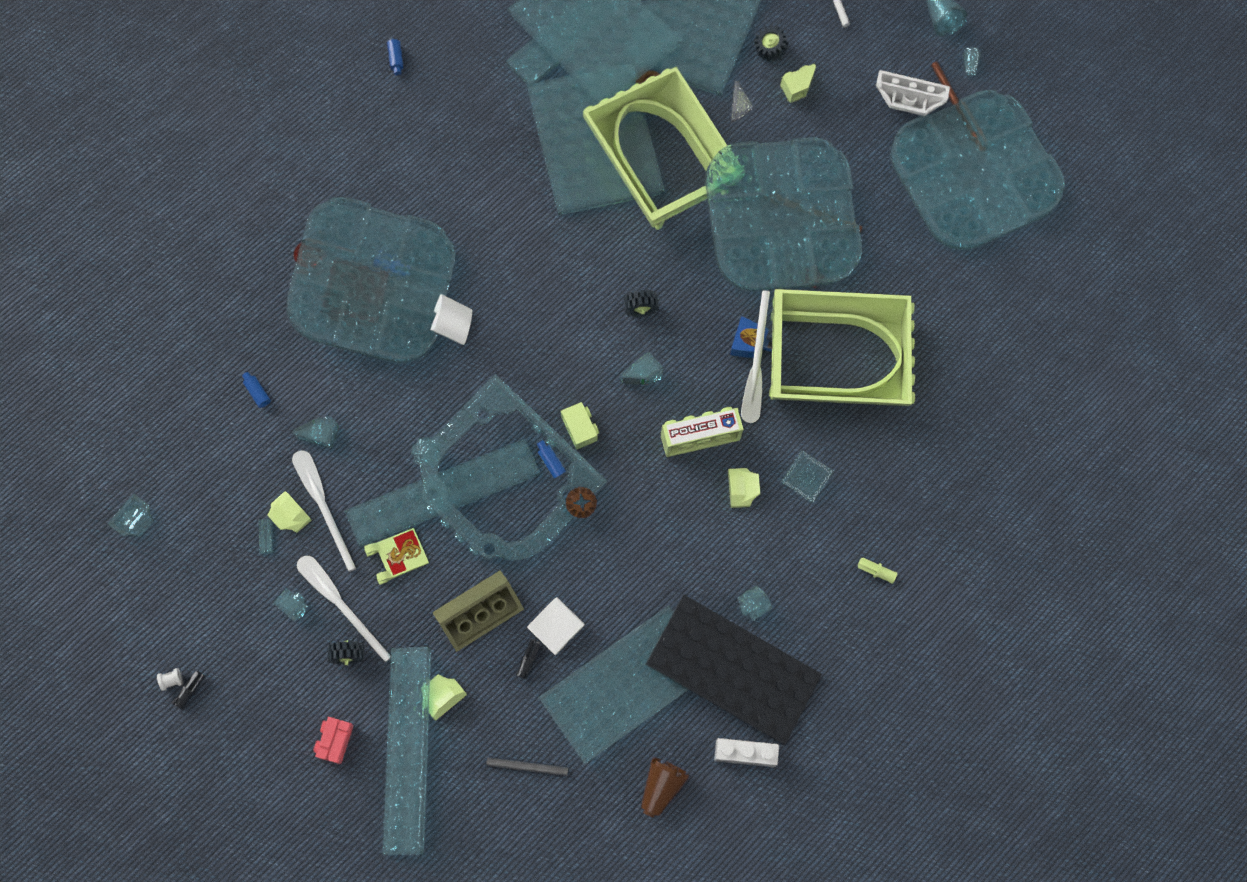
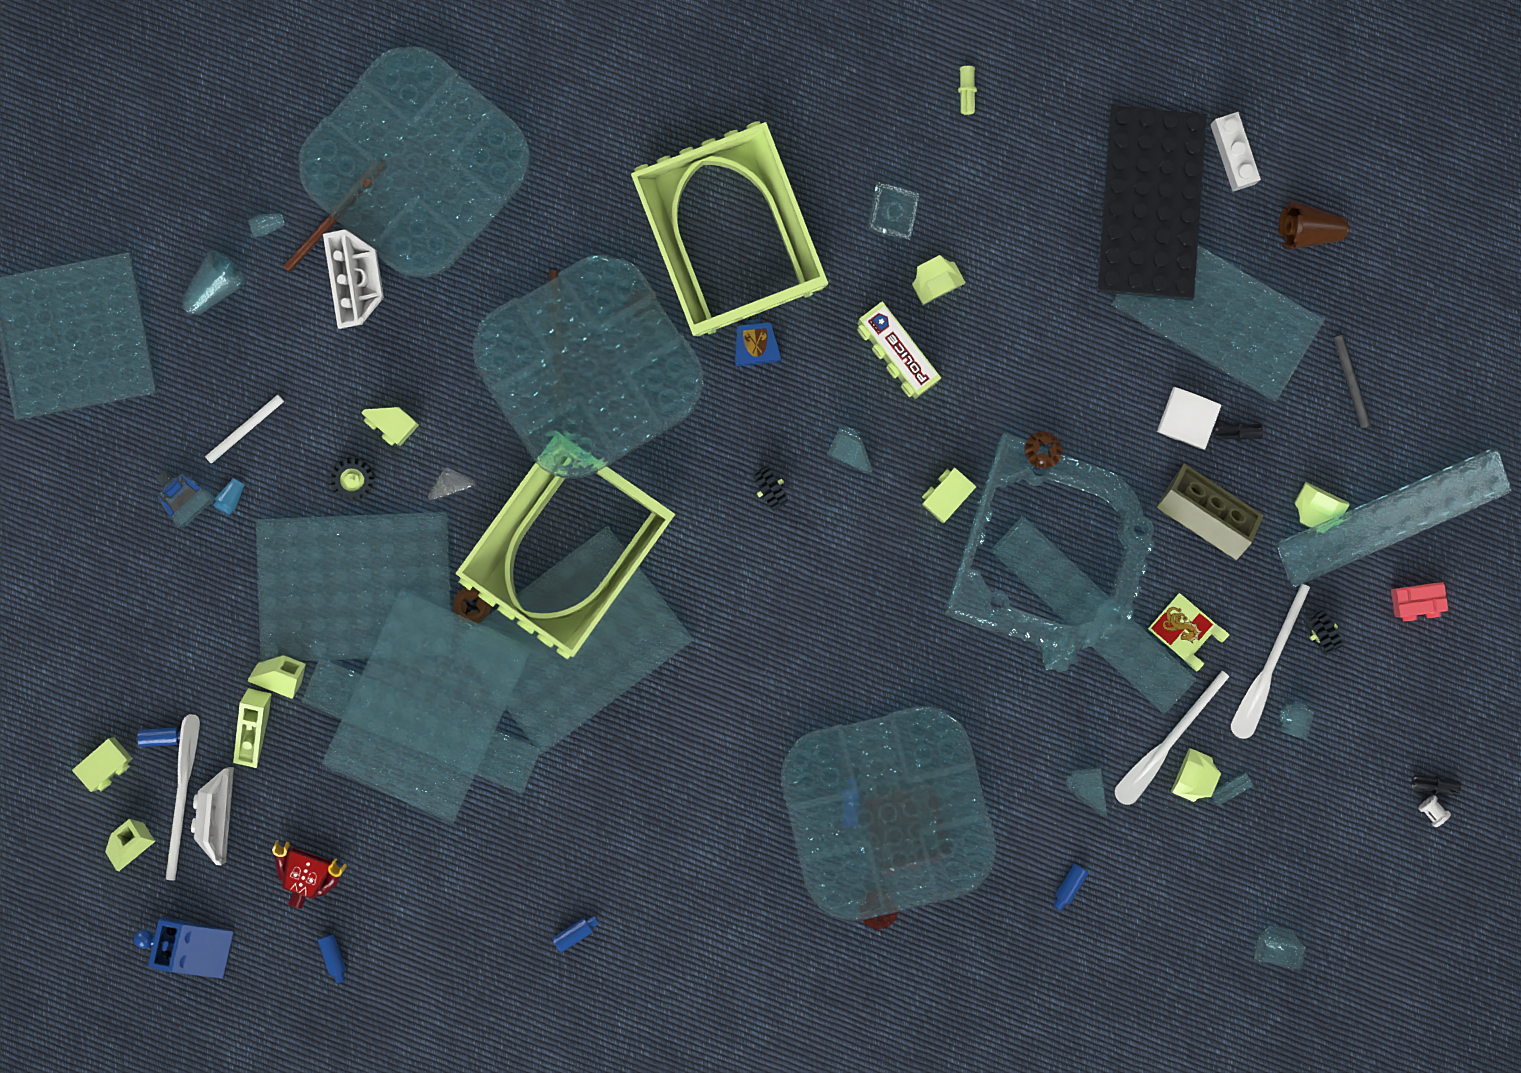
camera: 110 degrees left, 15 degrees up
white slope [430,294,472,345] -> none
blue cylinder [537,440,566,479] -> none
clear light blue brick [738,585,773,621] -> none
white piece [741,291,770,423] -> none

